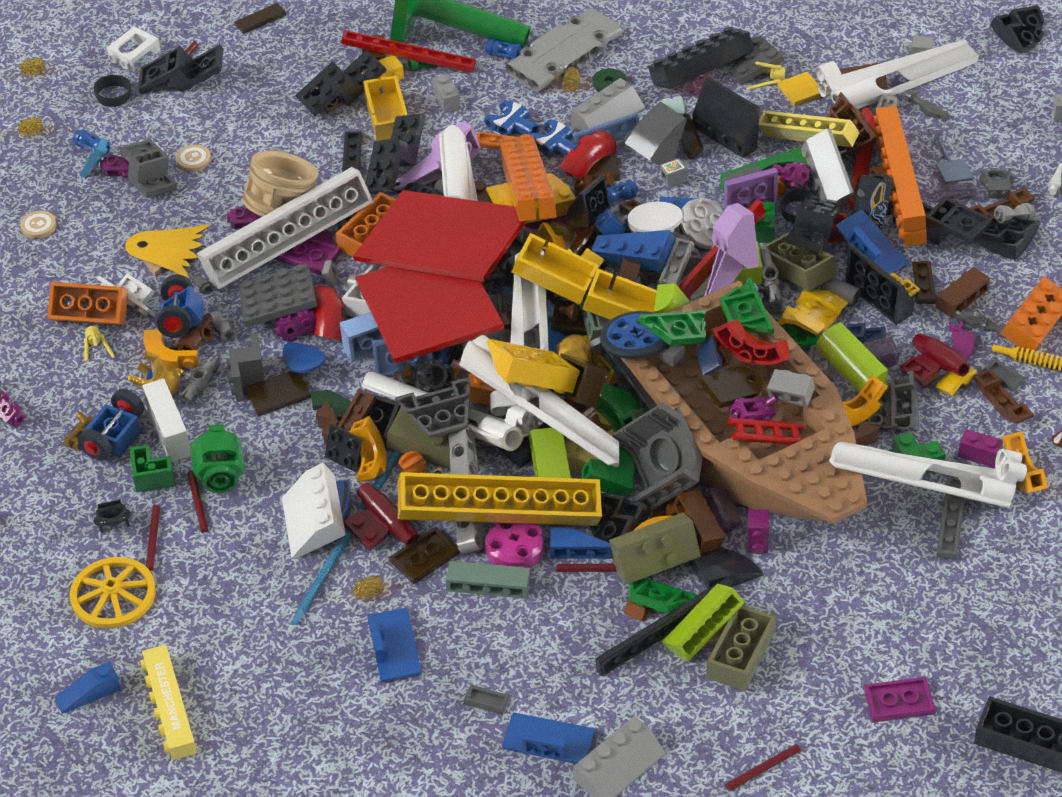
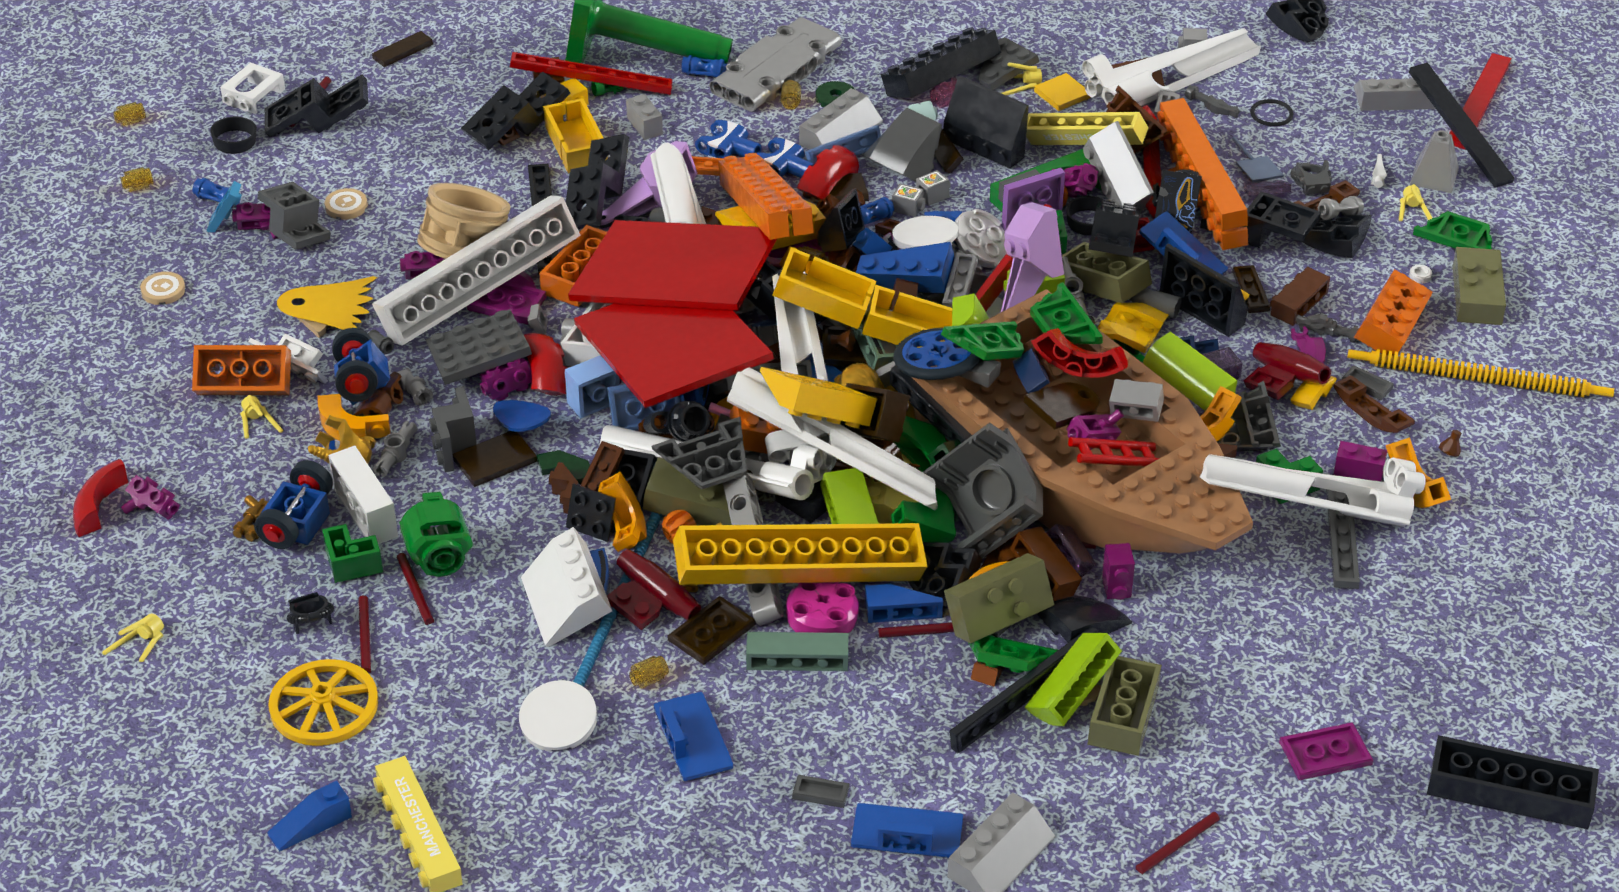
camera: 10 degrees left, 5 degrees down
none -> white tile [519,680,597,752]
none -> light grey brick [892,184,926,217]
none -> black tyre [1250,99,1294,126]

